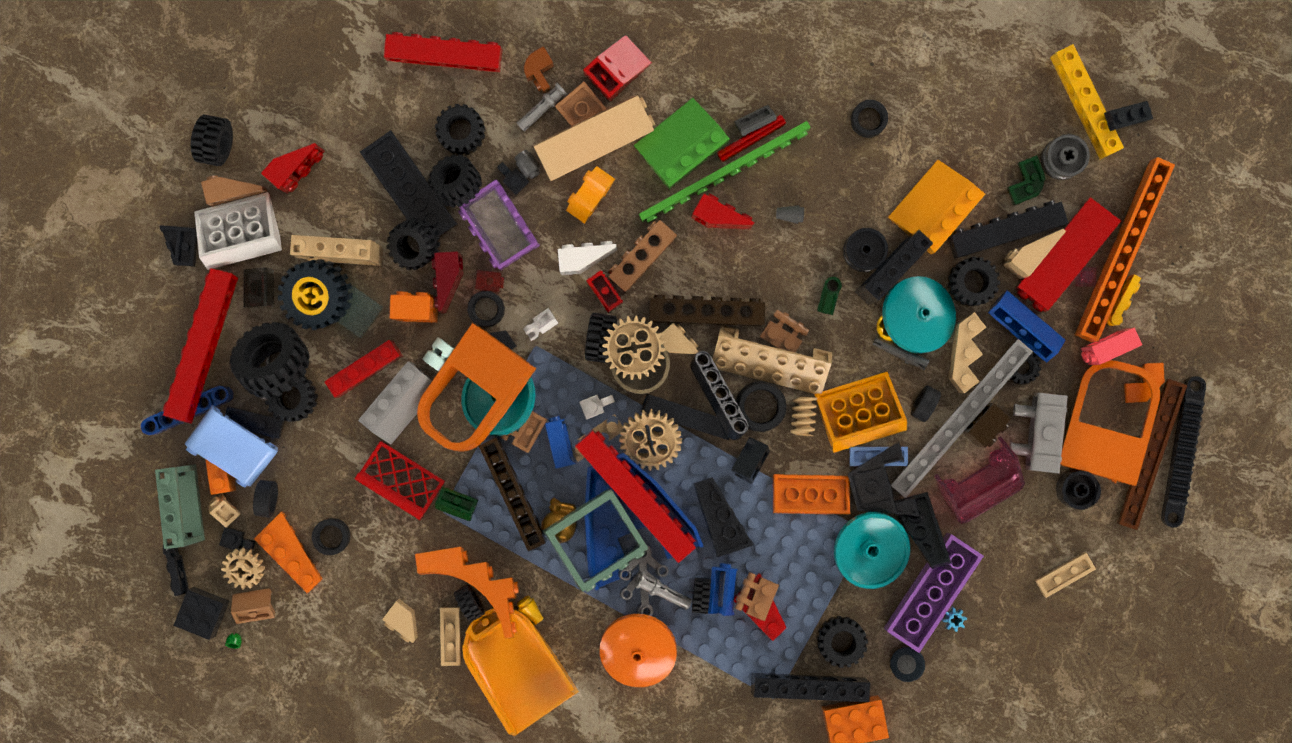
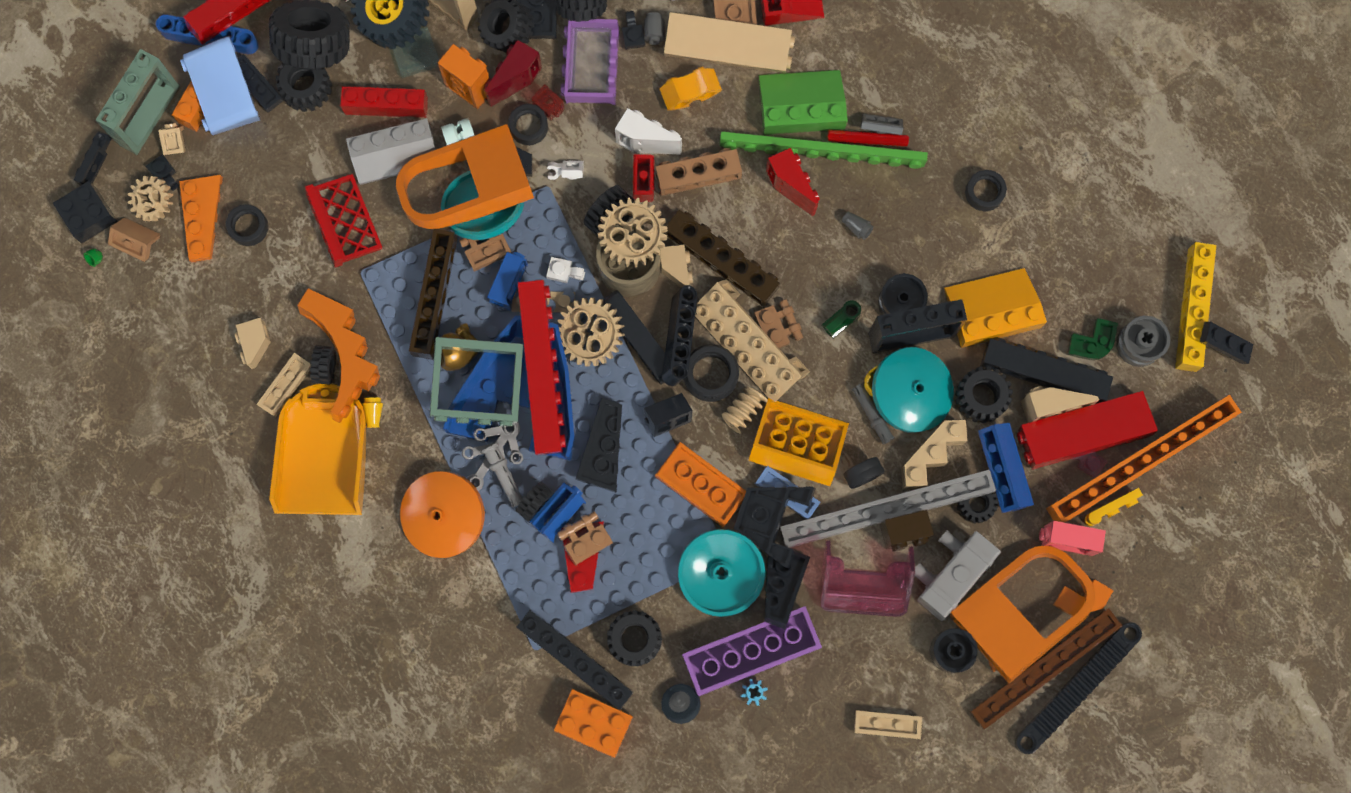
camera: 30 degrees right, 10 degrees down
black tyre [253,480,278,518] -> none
dark green slope [435,487,478,521] -> none

